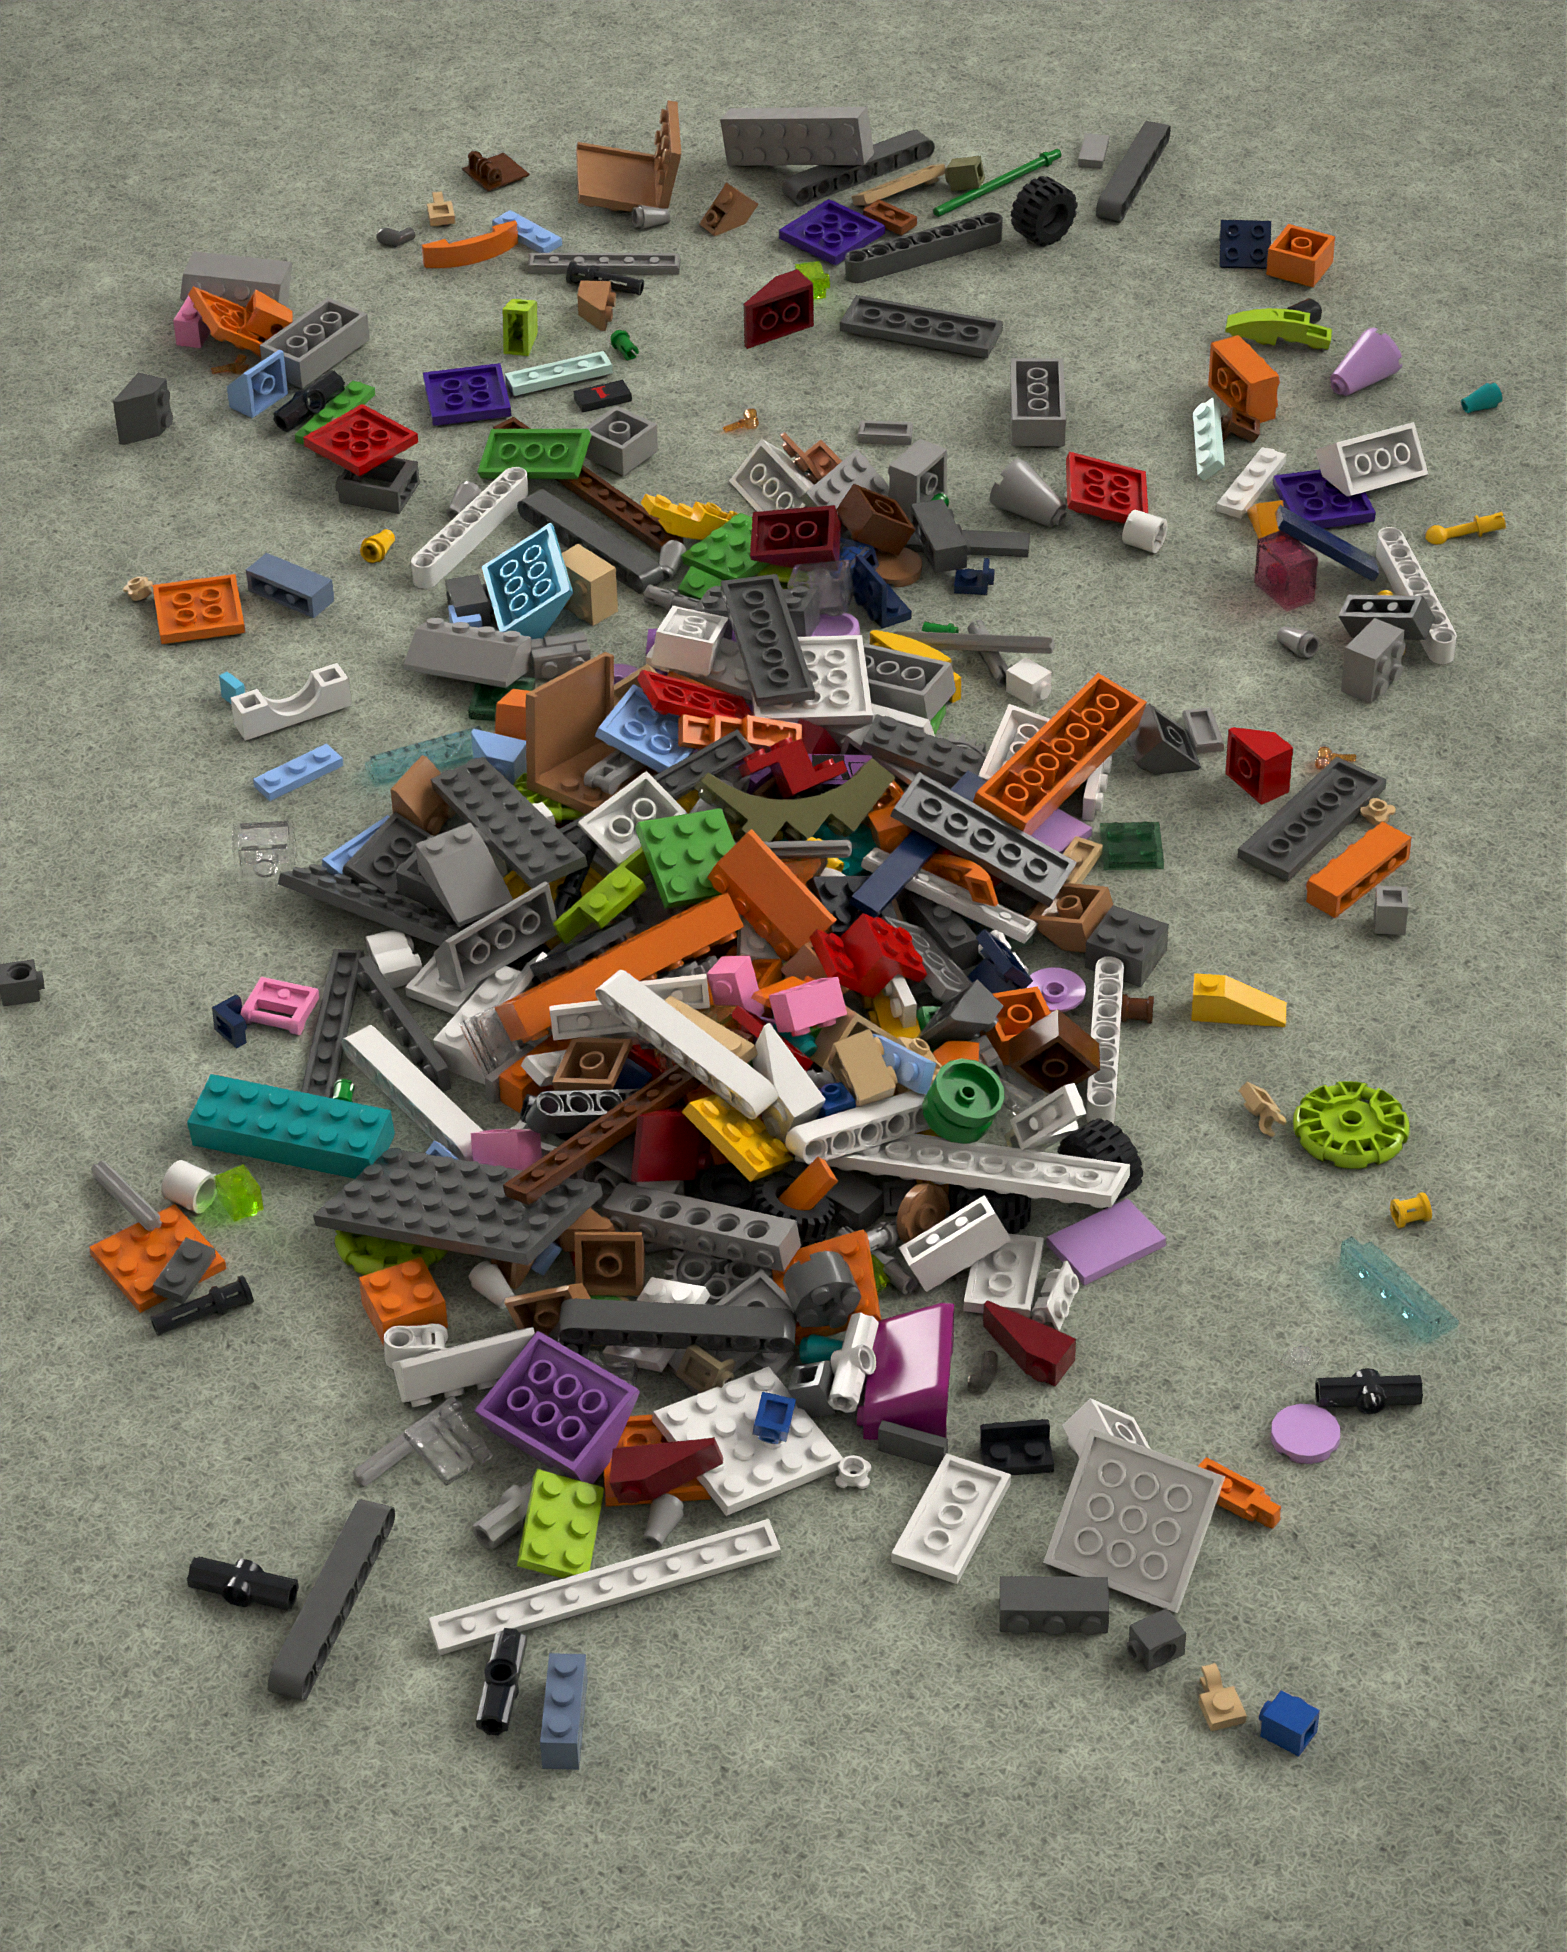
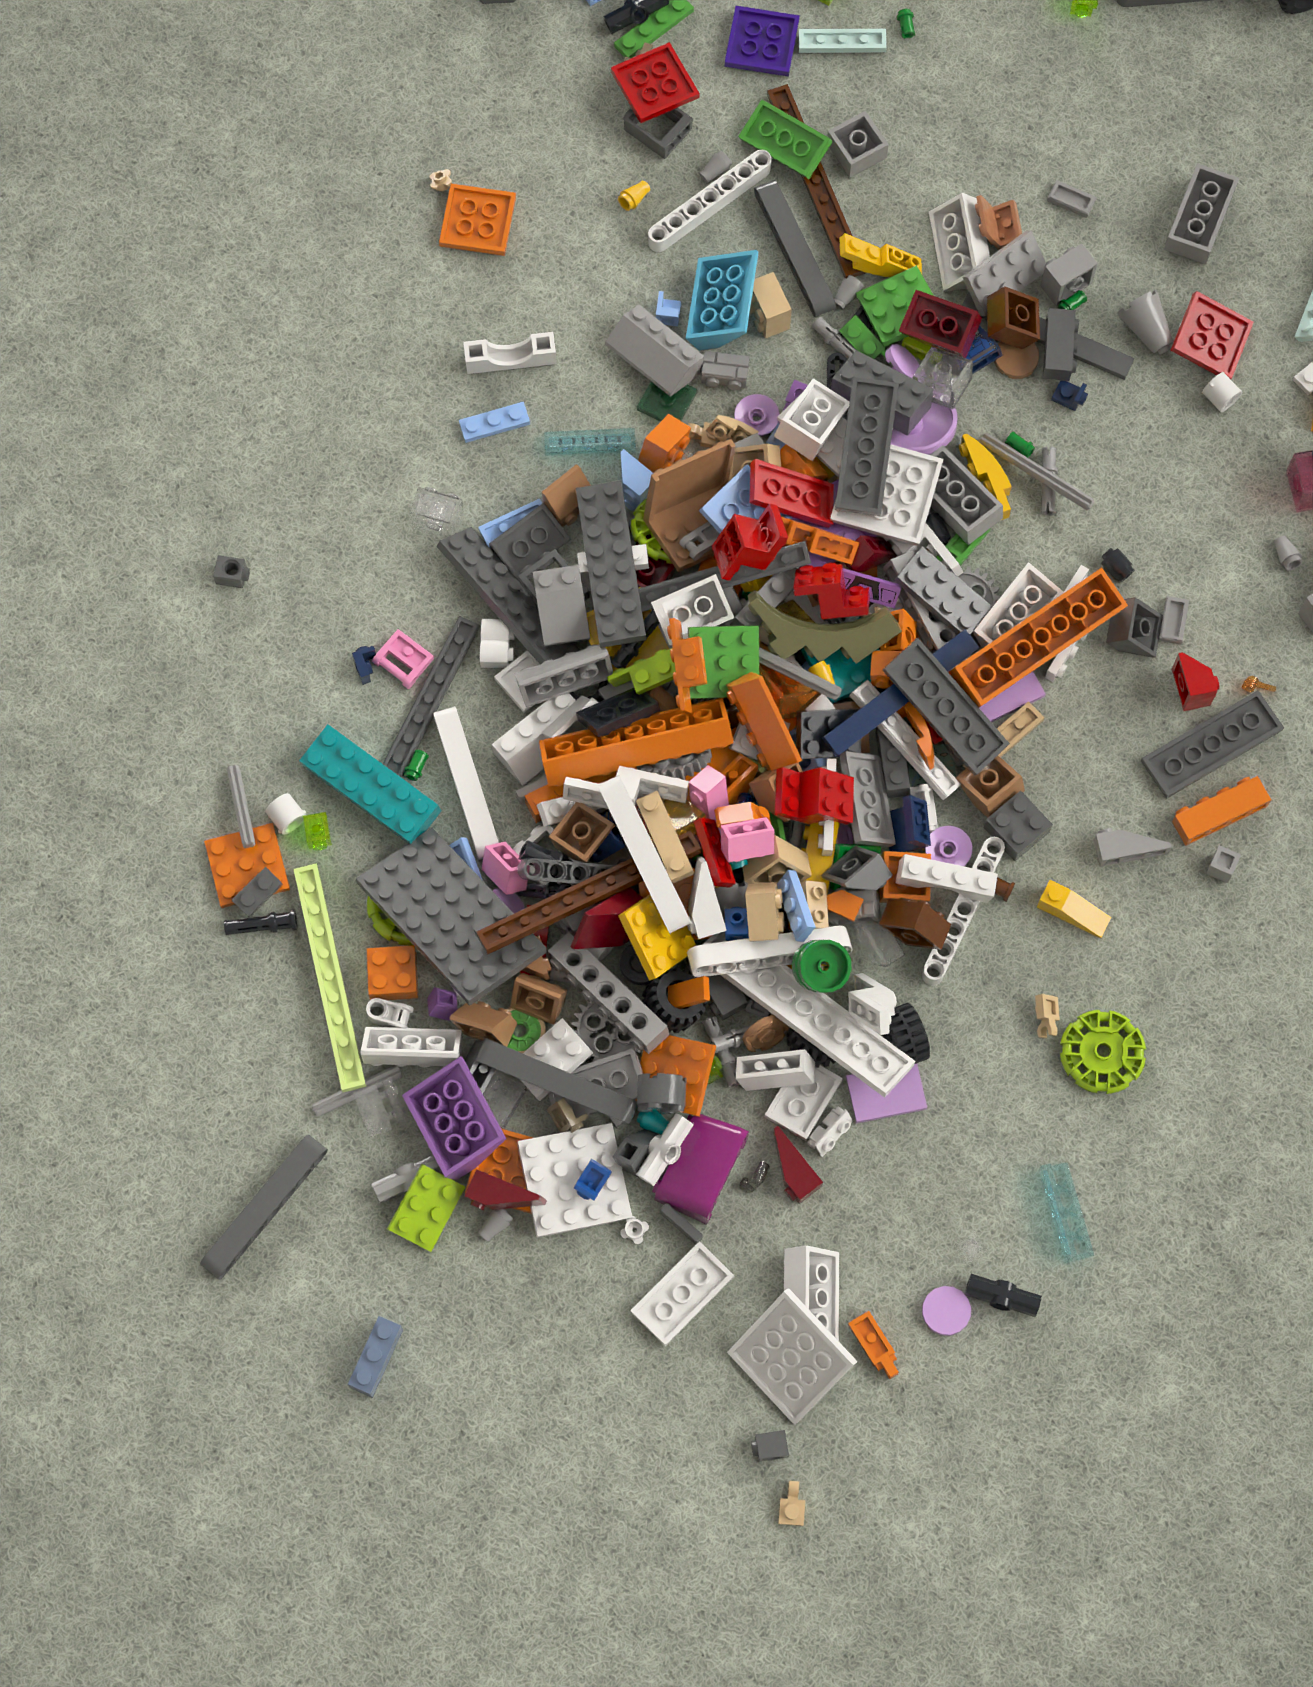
camera: 20 degrees right, 30 degrees up
black piece [187,1556,299,1610] -> none
medium azure tile [219,672,245,704] -> none
sand blue brick [246,553,334,618] -> none
dark grey plate [356,955,451,1092] -> none
white plate [429,1519,781,1656] -> none
dark grey brick [445,574,494,627] -> none
clear plate [458,1004,521,1077] -> none
black piece [476,1628,527,1736] -> none
black tile [573,380,632,413] -> none
clear orange hand [723,408,759,433] -> none
dark red slope [743,269,814,349] -> none
dark grey plate [840,295,1003,358] -> none
dark blue bracket [853,555,912,629] -> none
black bracket [980,1419,1054,1476] -> none
dark grey brick [999,1576,1109,1635] -> none
white brick [1006,657,1052,706] -> none
clear green plate [1099,821,1164,870] -> none
blue brick [1258,1690,1320,1757] -> none
tan plate [1360,798,1396,825] -> none
yellow bush [1390,1192,1432,1228] -> none
none -> yellowish green plate [294,863,367,1092]
none -> medium lavender slope [427,987,458,1021]
none -> orange bracket [667,618,707,714]
none -> red bracket [712,503,788,581]
none -> white arch [896,854,998,903]
none -> light grey slope [1093,828,1172,867]

